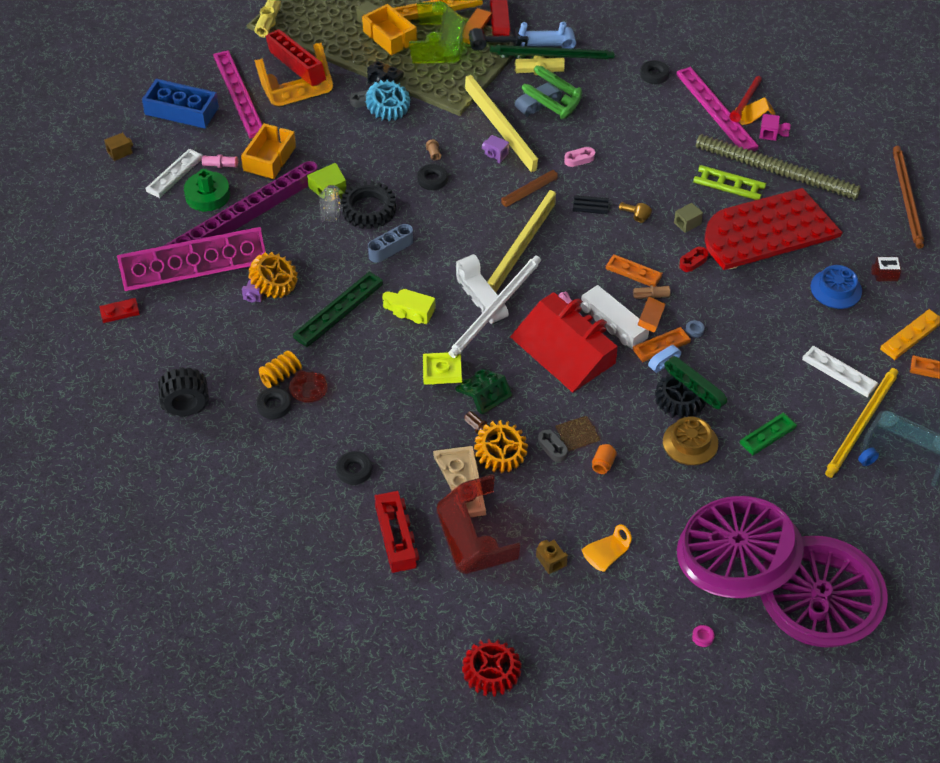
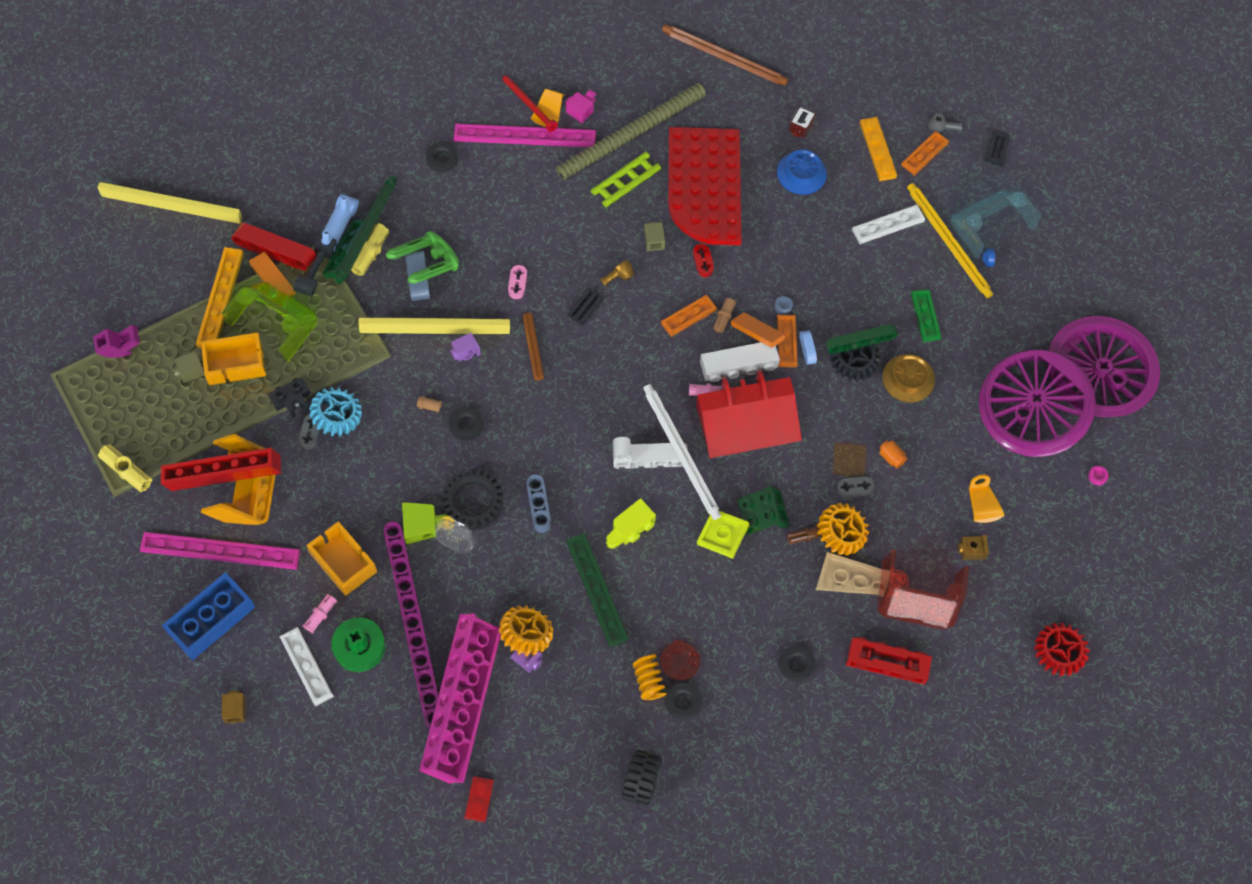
camera: 65 degrees left, 15 degrees up
light yellow tile [488,190,556,293] -> none

